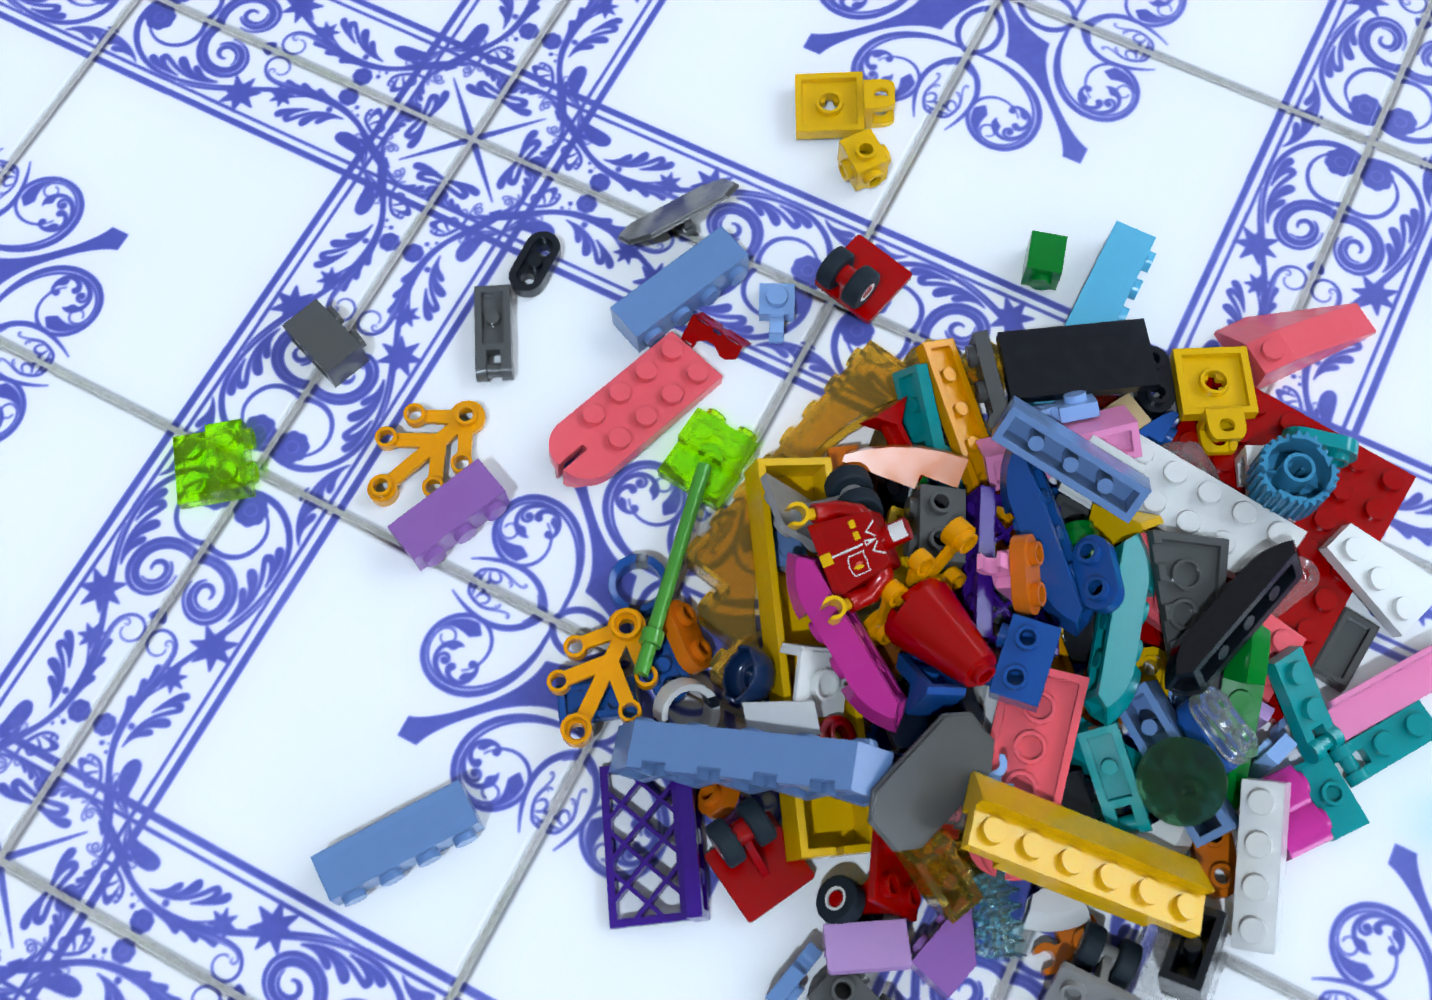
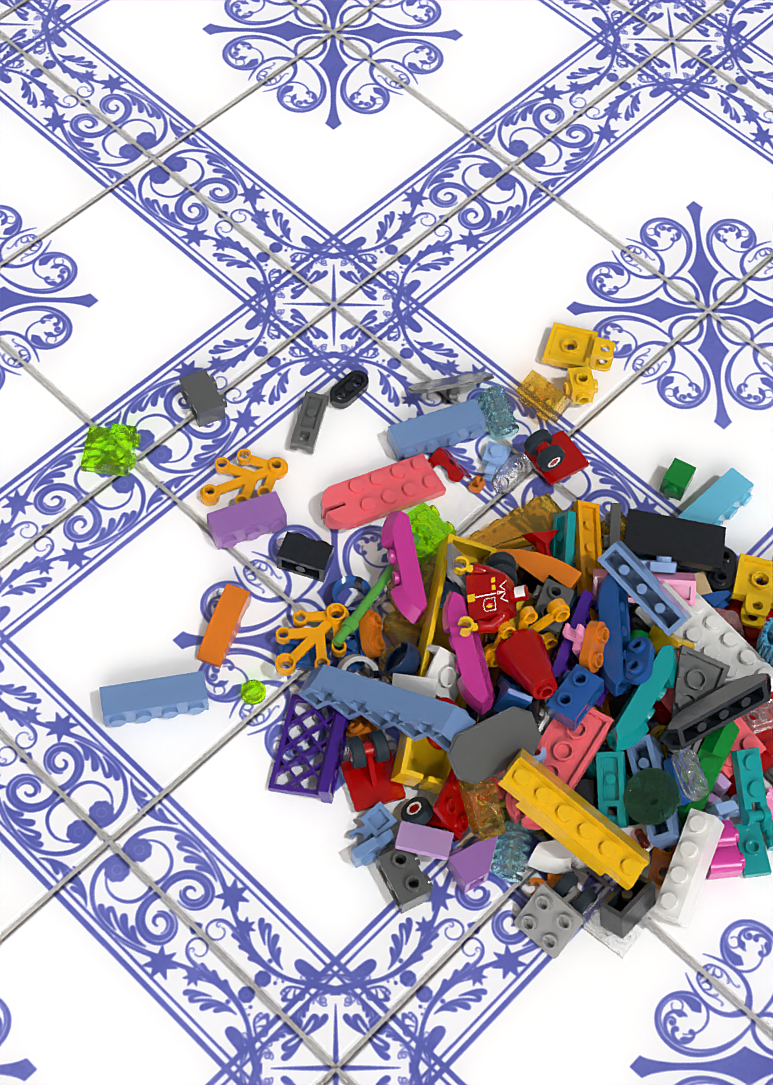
camera: 10 degrees right, 10 degrees down
none -> orange slope [197,583,251,668]
none -> clear neon green plate [240,679,266,705]
none -> black brick [277,531,334,583]
none -> medium blue plate [348,801,399,846]
none -> dark pink brick [381,510,427,624]
none -> orange rock [468,476,486,493]
none -> clear light blue piece [478,385,519,439]
none -> clear plate [492,453,531,495]
none -> clear yellow brick [515,369,573,423]
none -> clear red piece [634,828,650,849]

